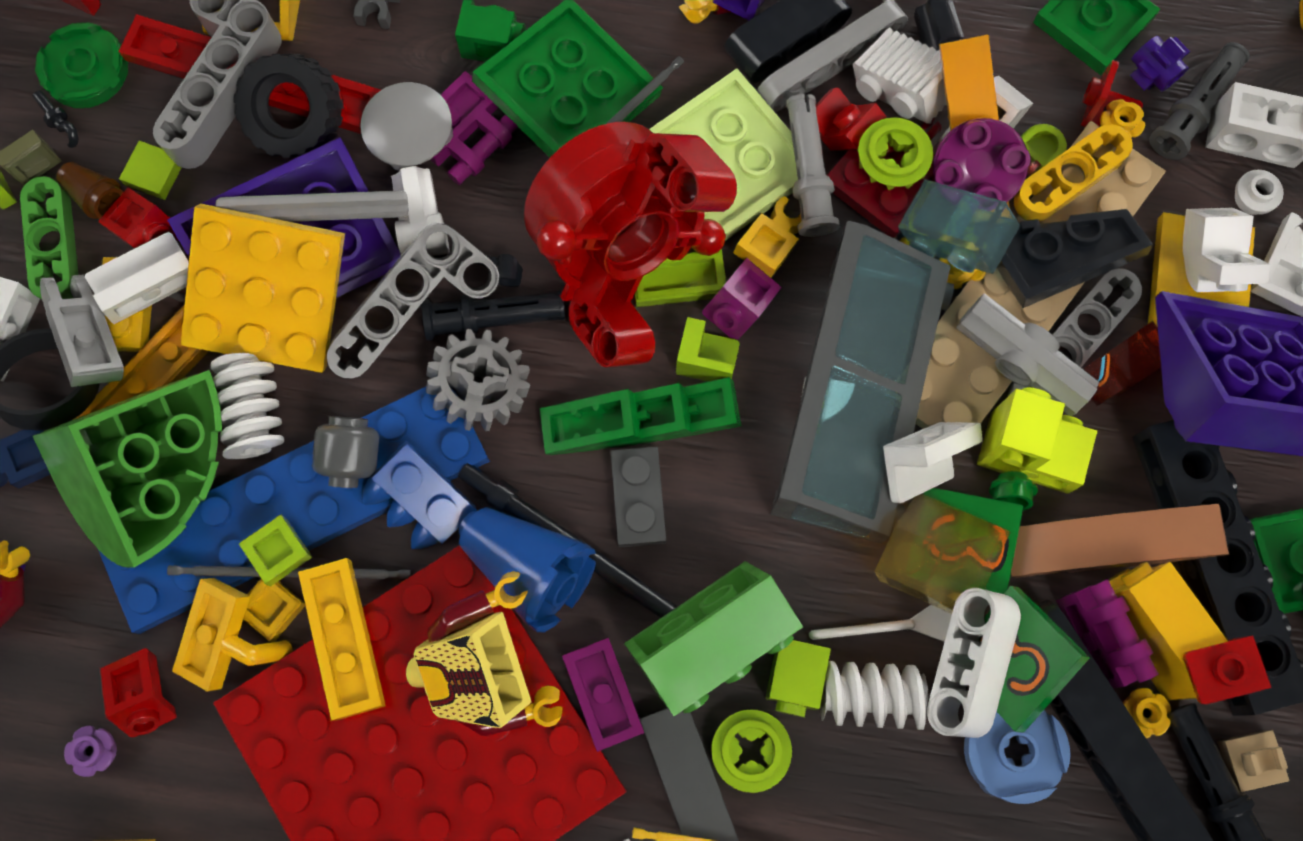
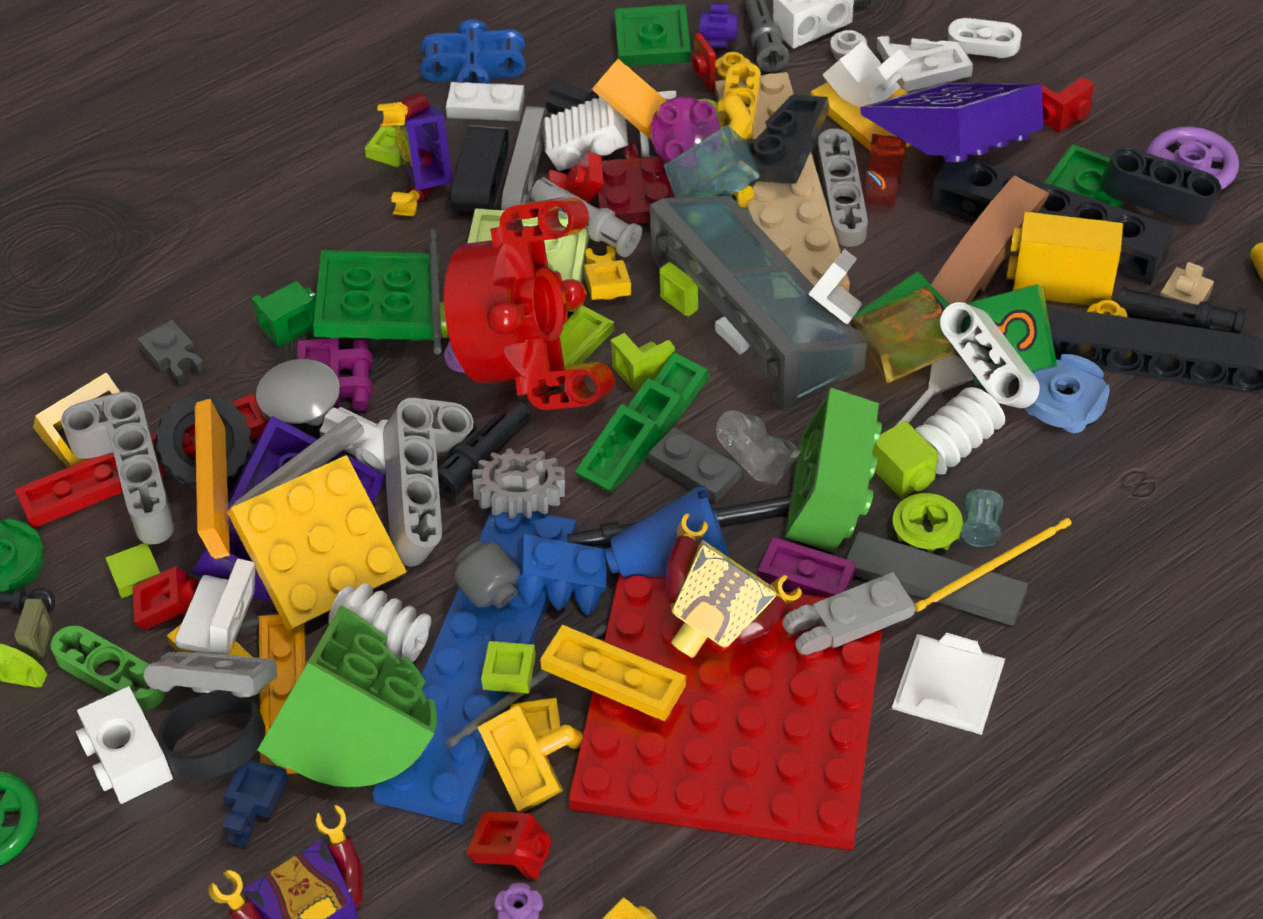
camera: 45 degrees left, 25 degrees down
reddish brown cone [56,162,123,219] -> none
magenta bracket [702,258,782,340] -> none
lime gear [857,118,933,190] -> none
light grey piece [956,293,1100,416] -> none
neon yellow brick [977,387,1097,494] -> none
green plate [989,471,1038,511] -> none
magenta plate [1056,579,1159,688] -> none
red bracket [1183,635,1272,705] -> none
none -> light orange tile [195,399,230,559]
none -> lime tile [660,262,698,317]
none -> clear leg [716,410,801,485]
none -> yellow arm [717,94,752,146]
none -> light grey hinge [782,572,915,655]
none -> clear light blue bush [961,489,1004,547]

